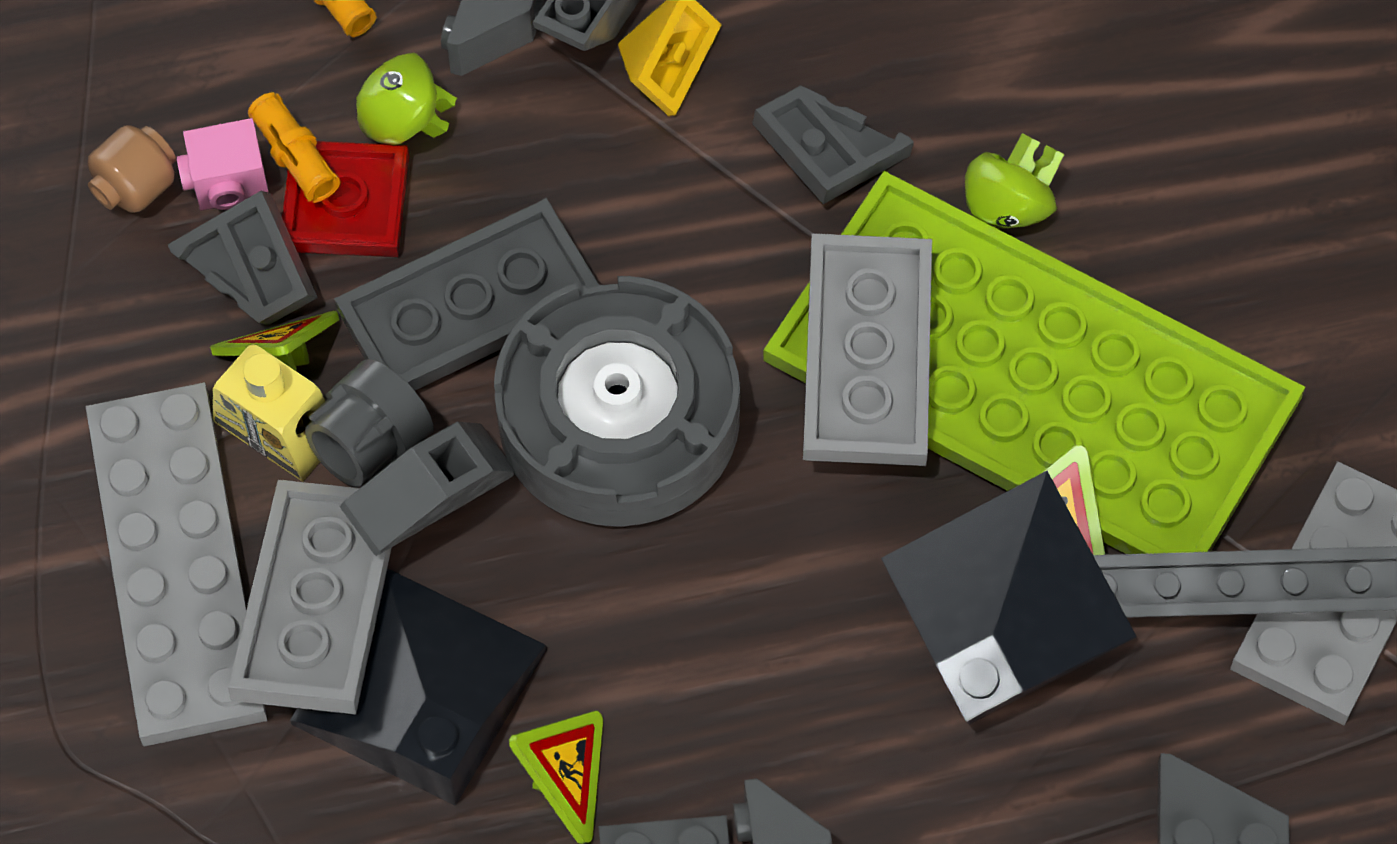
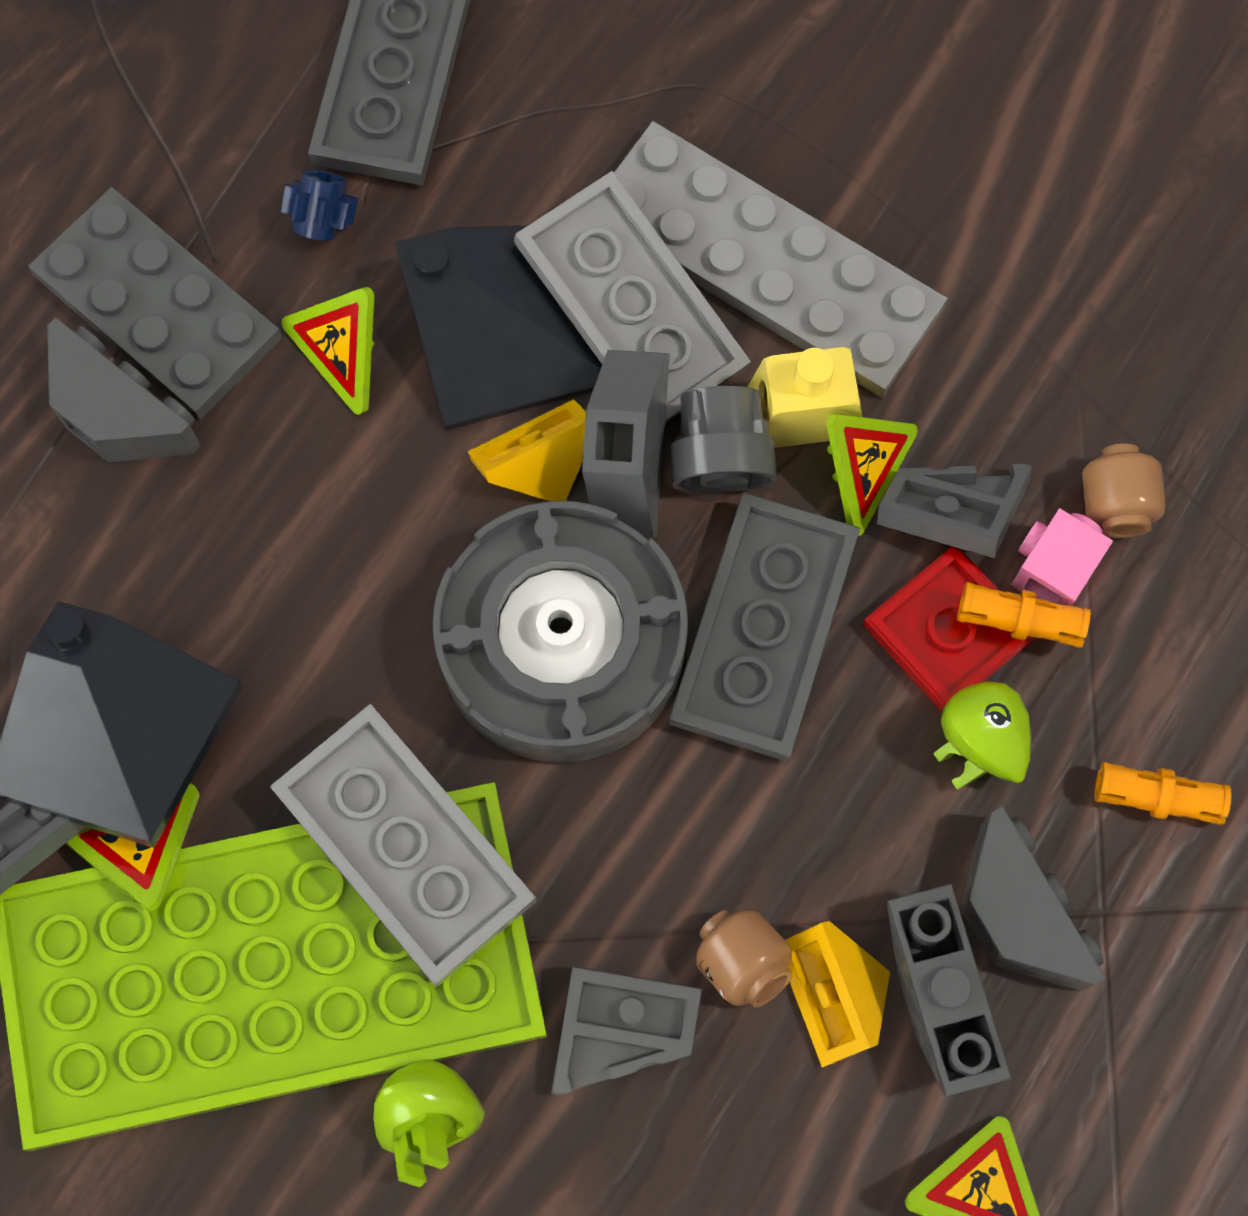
camera: 135 degrees right, 10 degrees up
none -> yellow slope [467,399,586,502]
none -> medium nougat head [696,909,792,1008]

